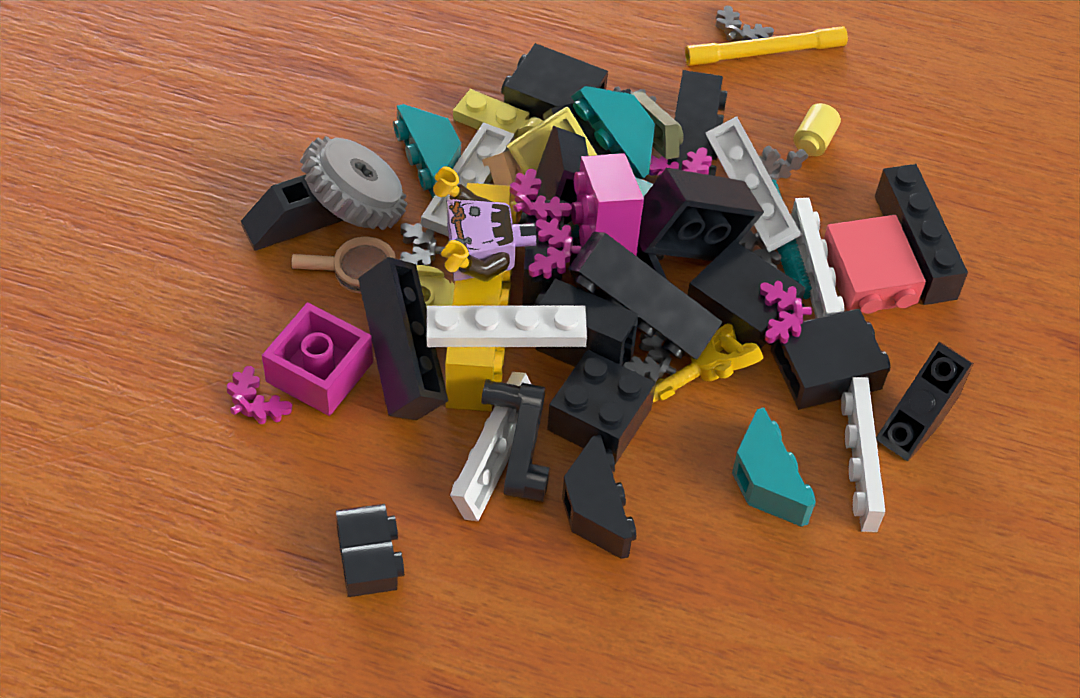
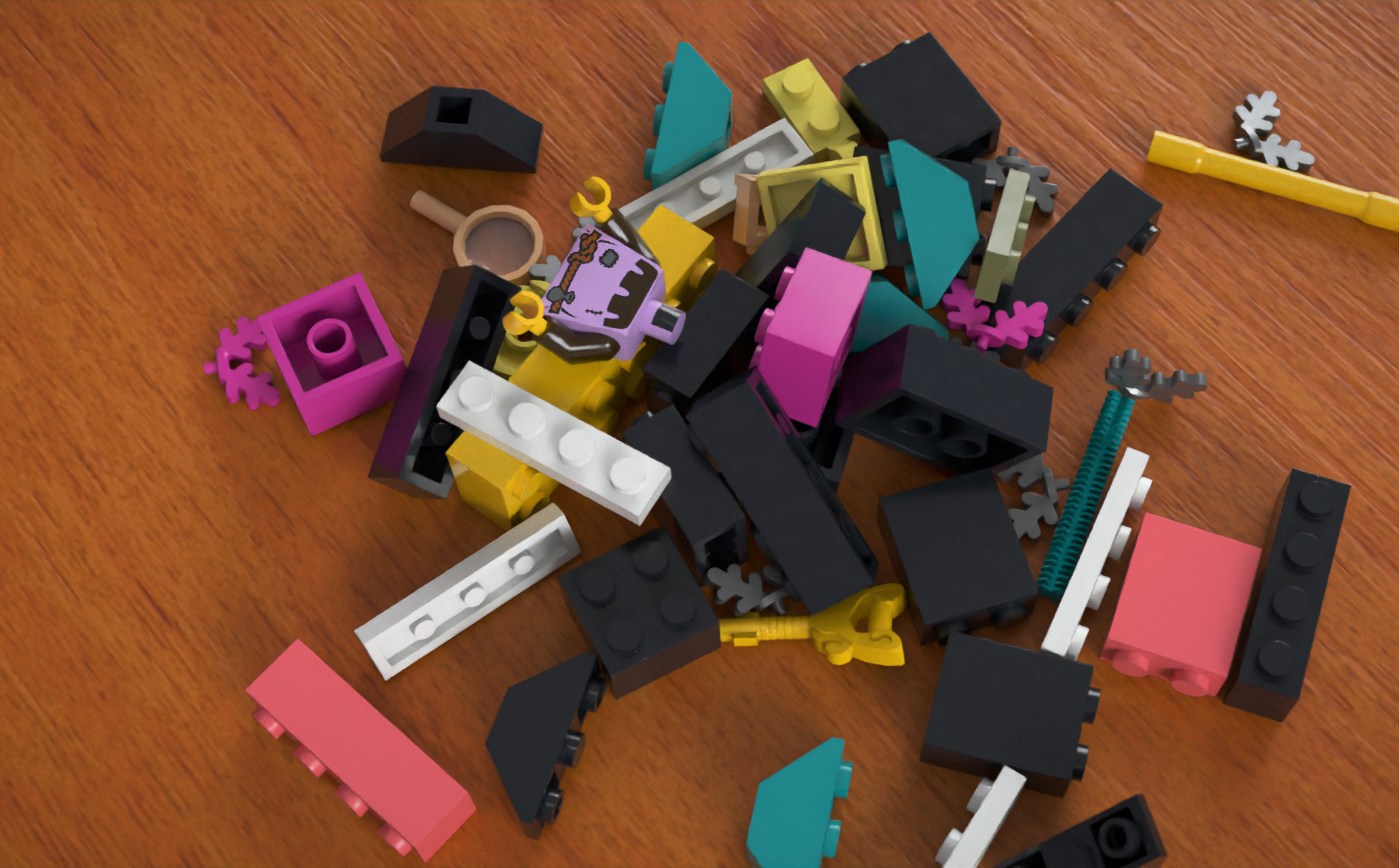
camera: 40 degrees right, 10 degrees up
light grey gear [300,136,407,230] -> none
black brick [336,504,405,597] -> none
black beam [481,379,550,502] -> none
dark pink animal [509,169,572,222] -> none
dark pink animal [529,219,581,279] -> none
white plate [706,116,801,252] -> none
dark pink animal [760,281,812,344] -> none
light yellow brick [793,103,841,156] -> none
none -> coral brick [245,638,476,863]

